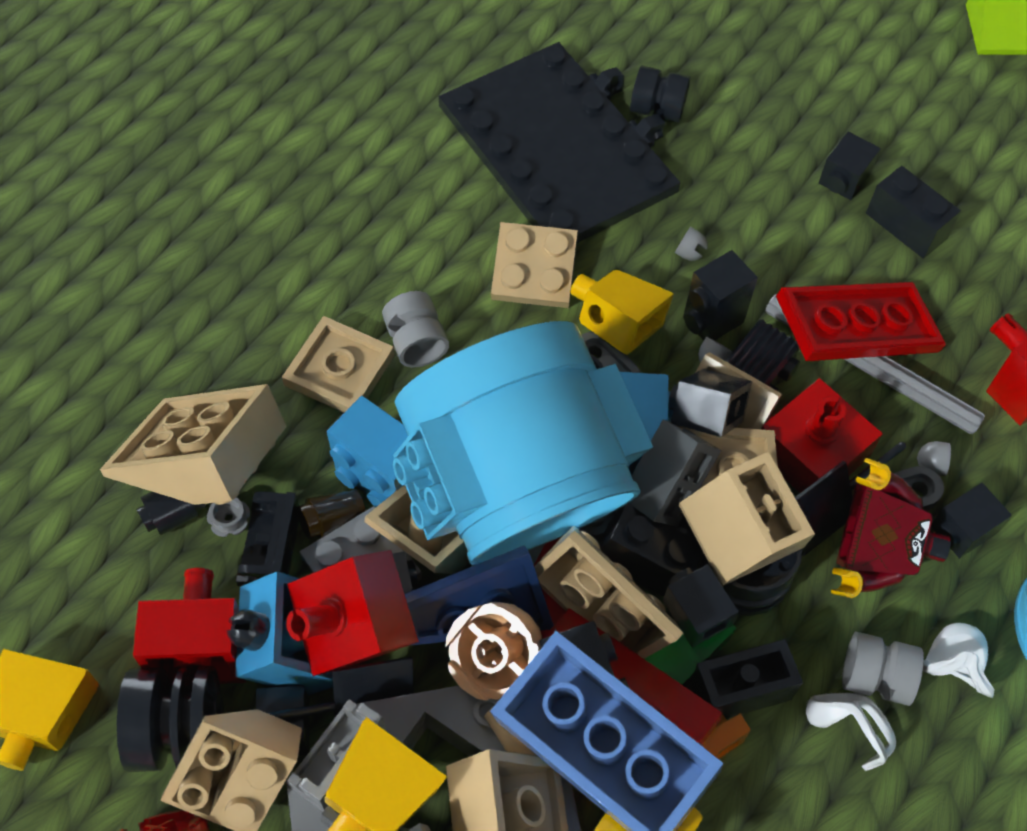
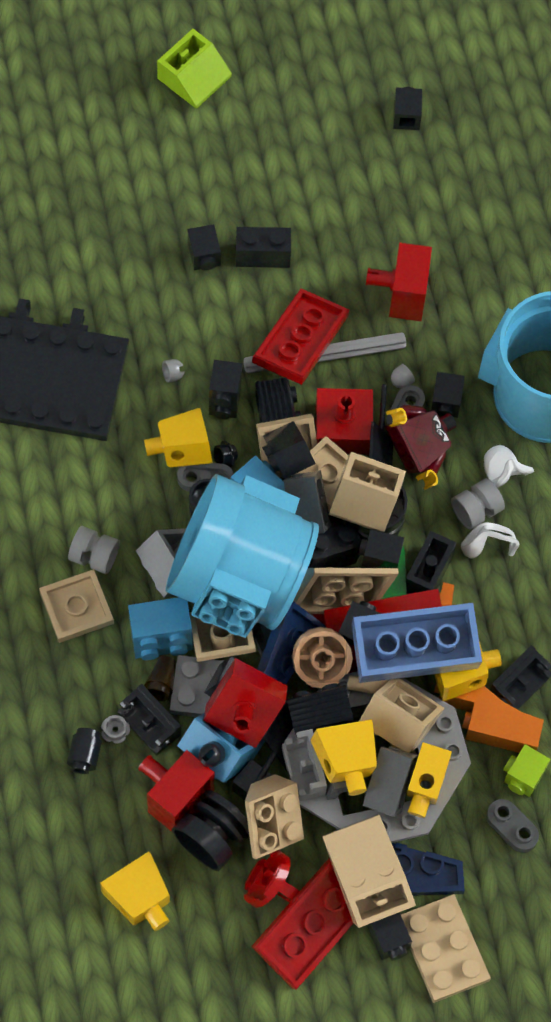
camera: 50 degrees left, 5 degrees up
tan slope [100,384,287,505] -> none
tan plate [491,222,578,308] -> none
black wheel [630,65,691,123] -> none
light grey hinge [698,337,733,363] -> none
none -> black plate [214,441,238,468]
none -> black brick [287,683,354,738]

